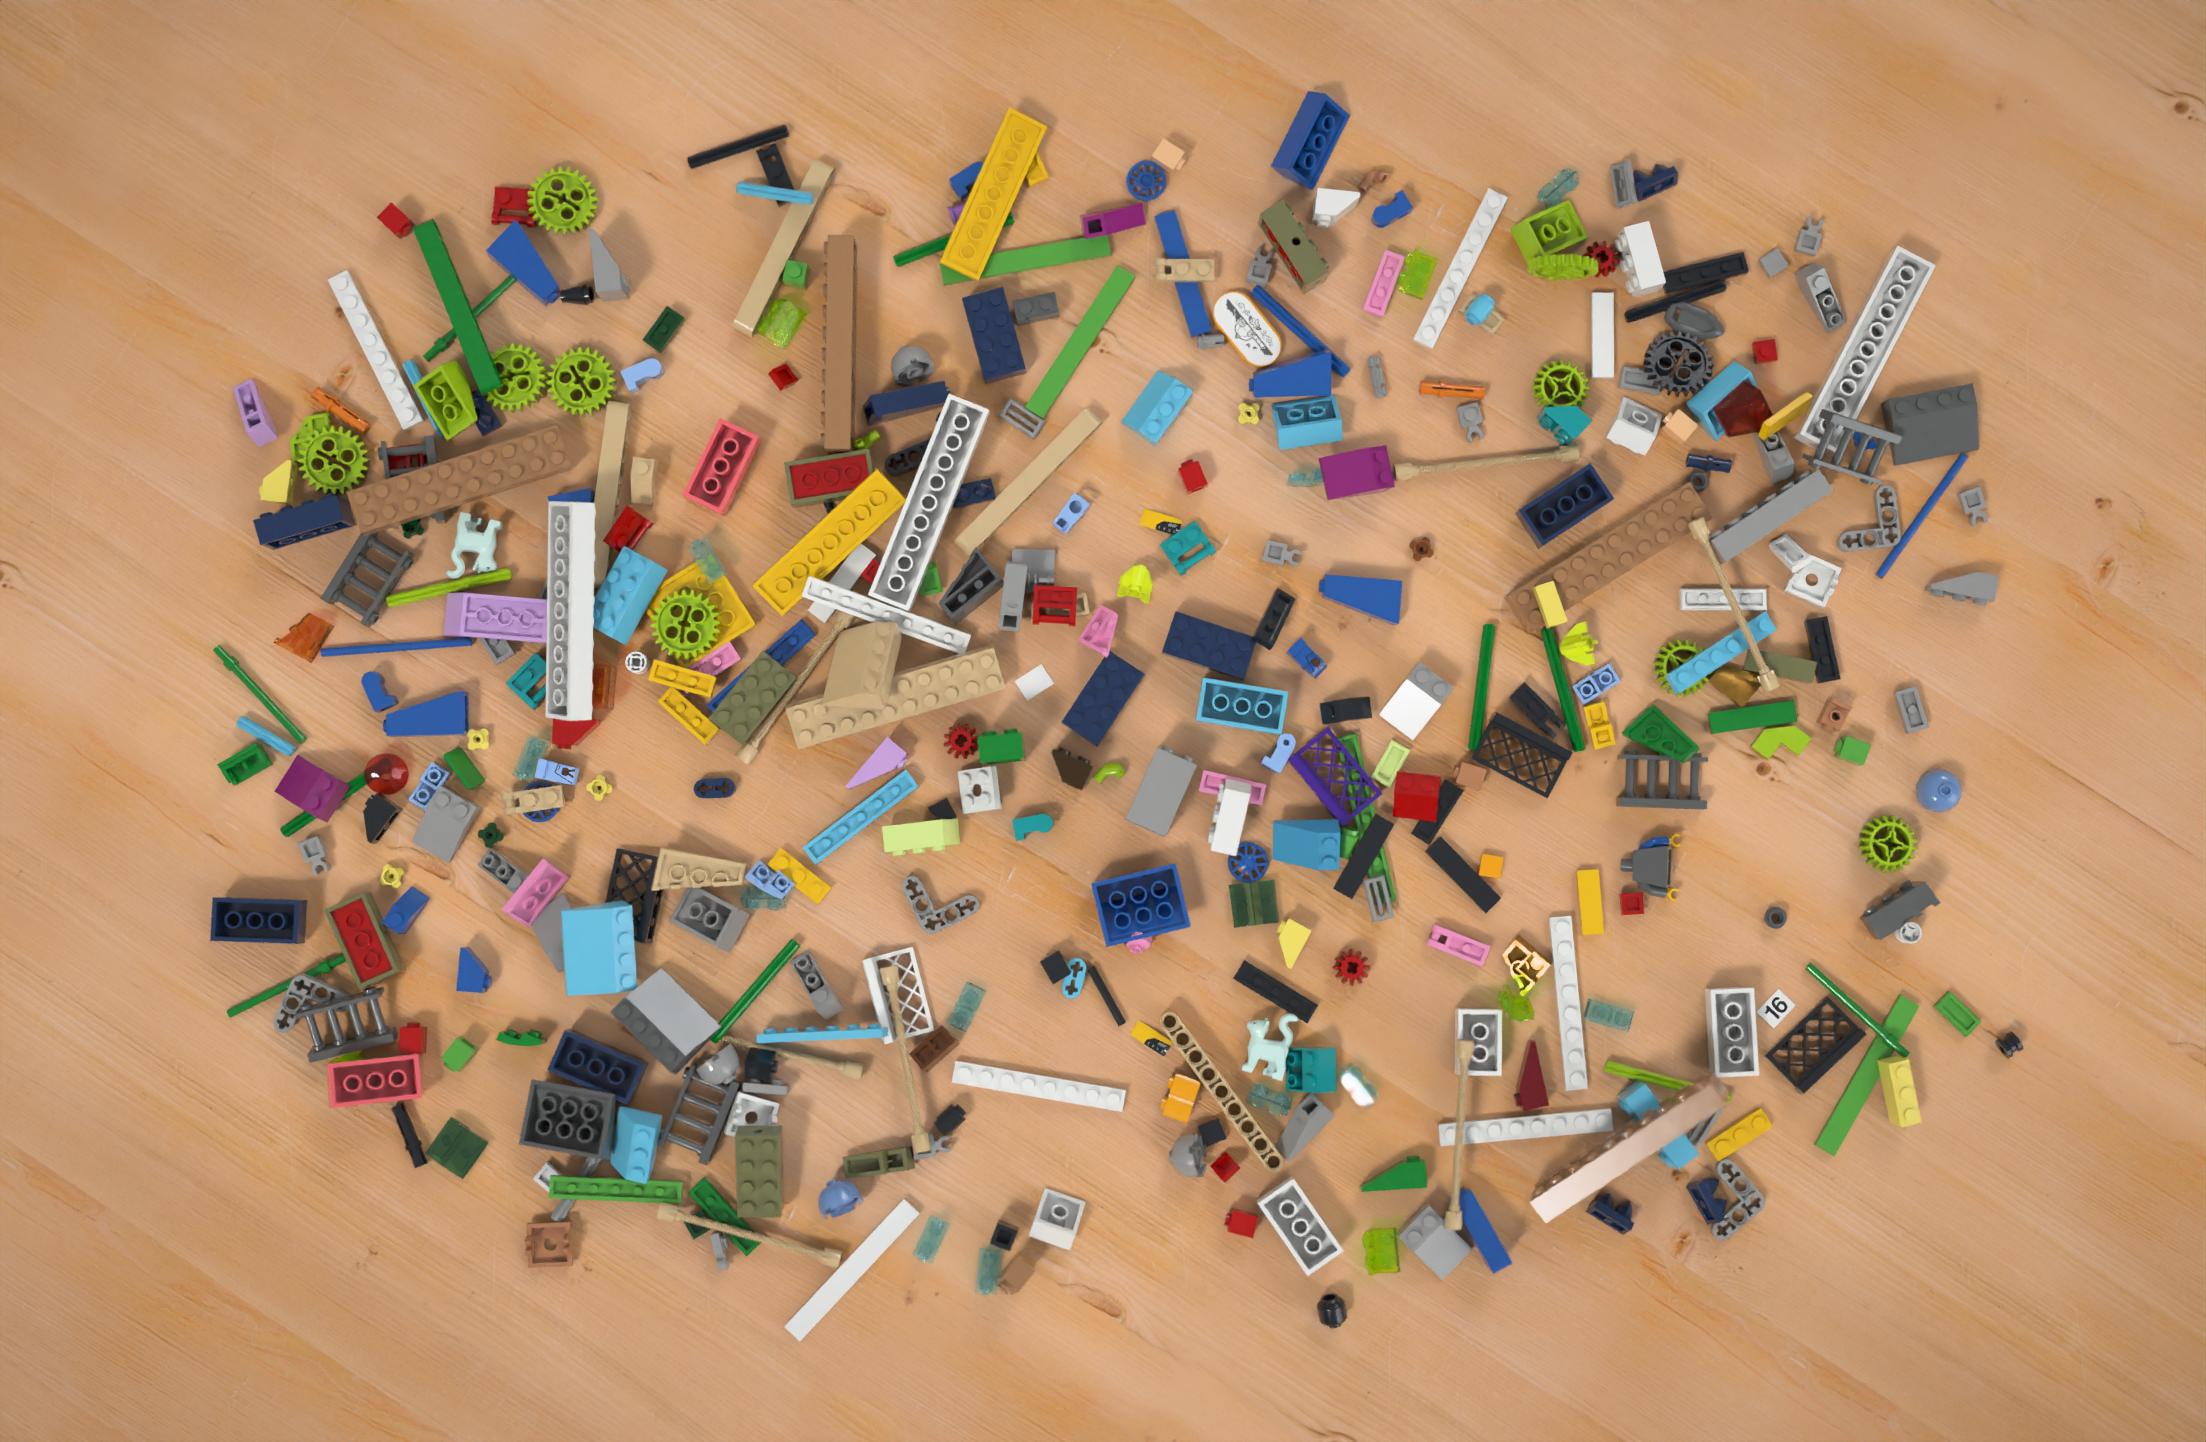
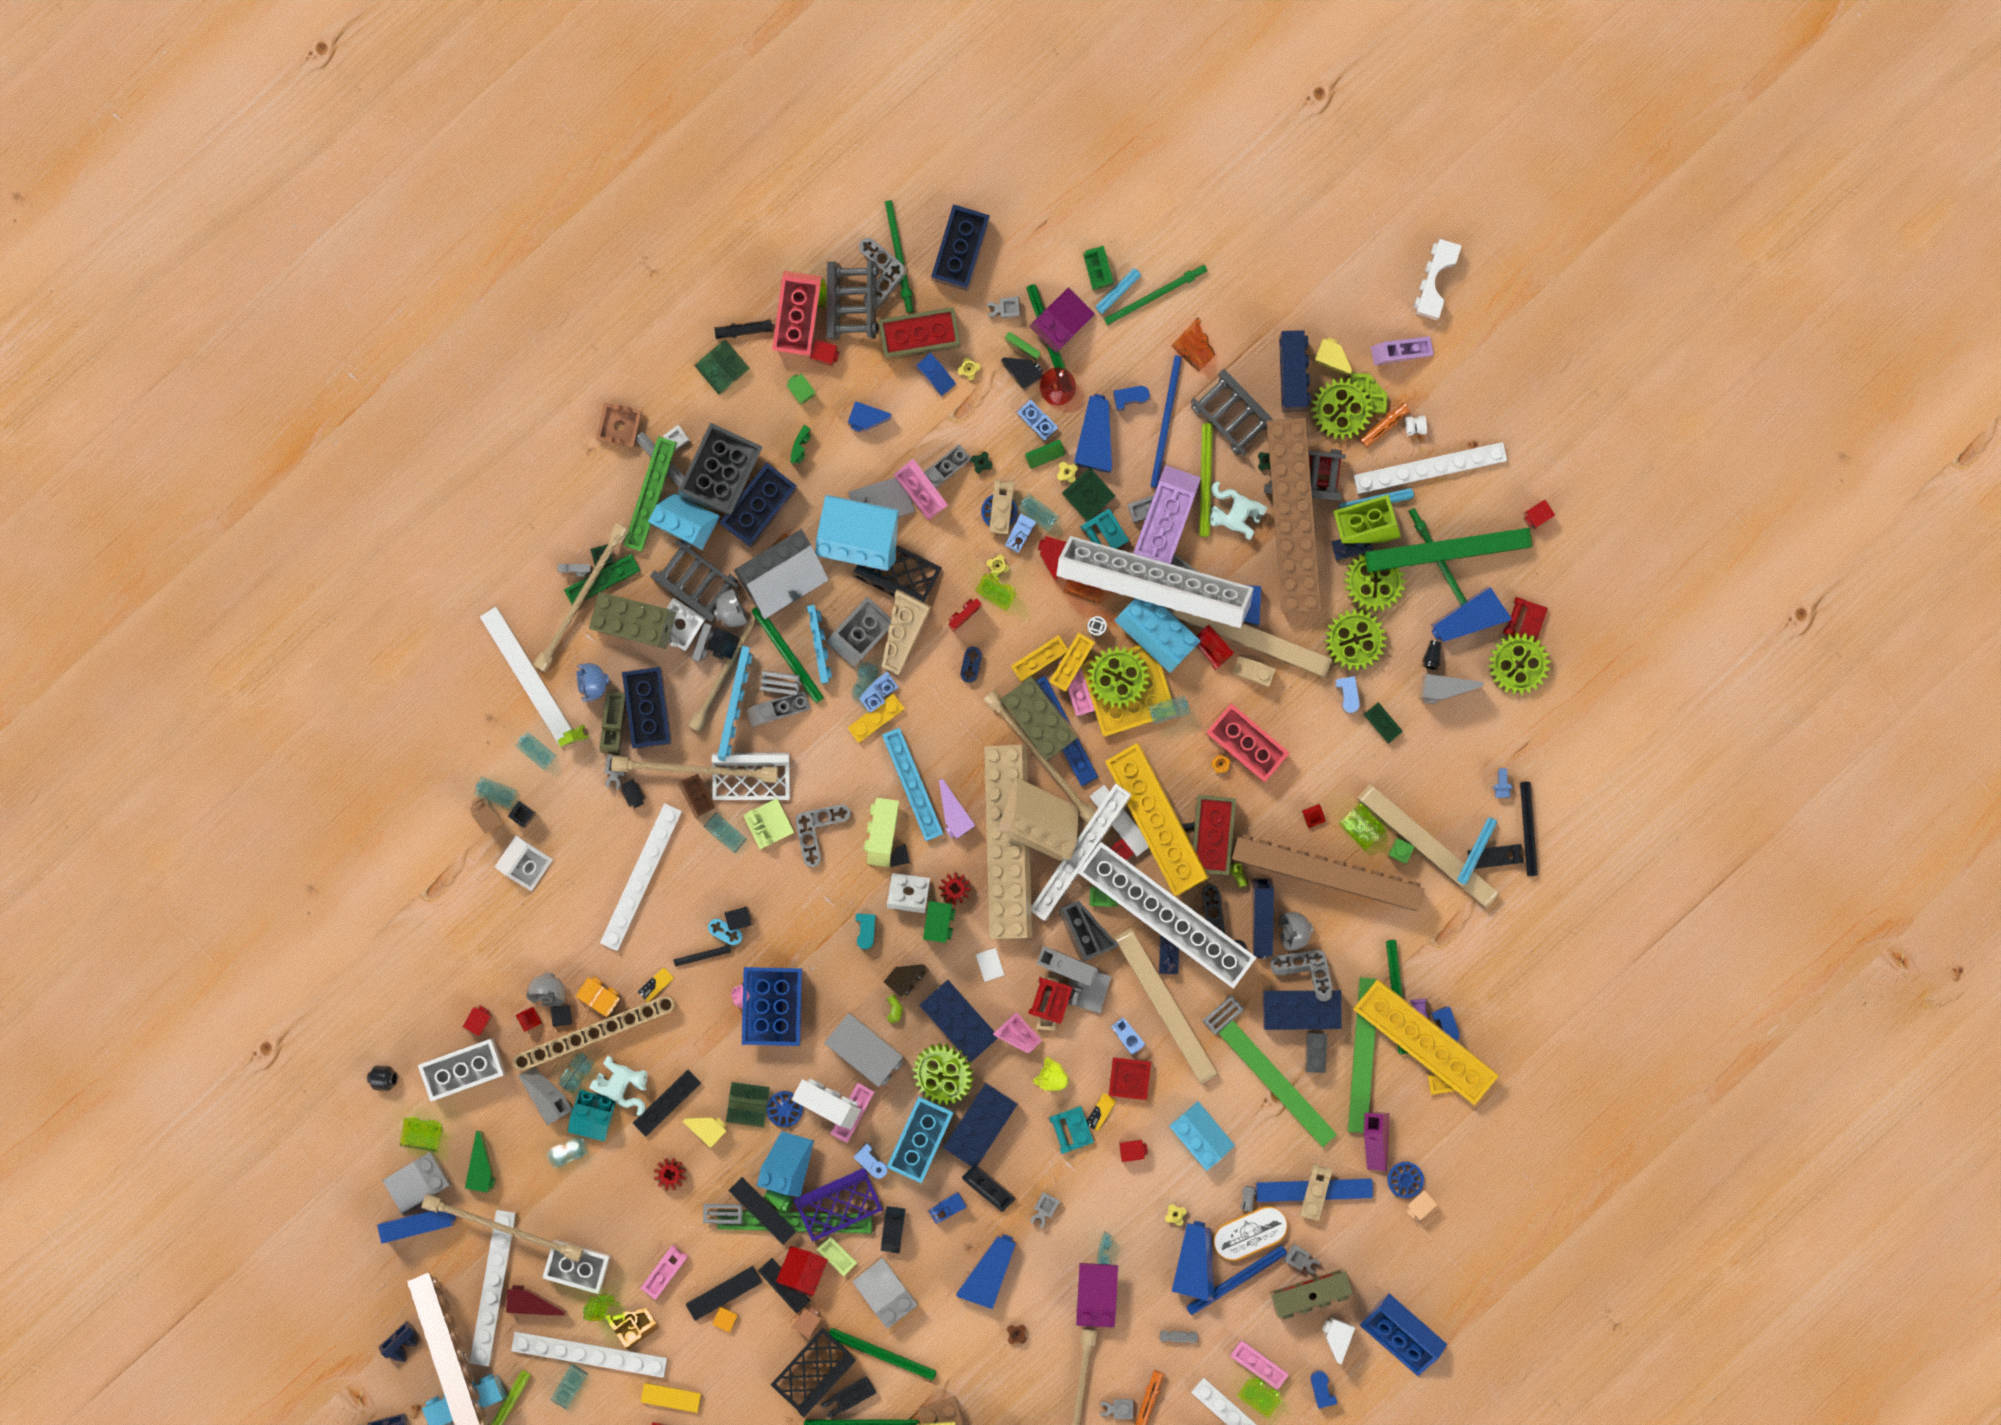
camera: 105 degrees right, 0 degrees up
light grey slope [412,785,482,863] -> none
medium azure slope [1271,395,1343,450] -> none
nougat arm [1358,169,1389,193] -> none
none -> lime plate [557,725,589,747]
none -> dark blue brick [622,667,672,749]
none -> yellowish green hinge [743,798,794,849]
none -> light grey tile [760,670,800,695]
none -> medium azure wing [807,605,832,684]
none -> lime gear [912,1043,974,1105]
none -> red plate [948,598,982,632]
none -> clear neon green bracket [975,573,1017,611]
none -> bright green tile [1005,332,1040,361]
none -> dark green plate [1062,468,1116,521]
none -> red plate [1108,1057,1151,1100]
none -> light orange plate [1211,755,1230,774]
none -> light grey beam [1271,950,1332,1001]
none -> white wheel [1405,415,1427,436]
none -> white arch [1414,239,1461,321]
none -> medium blue piece [1493,768,1513,798]

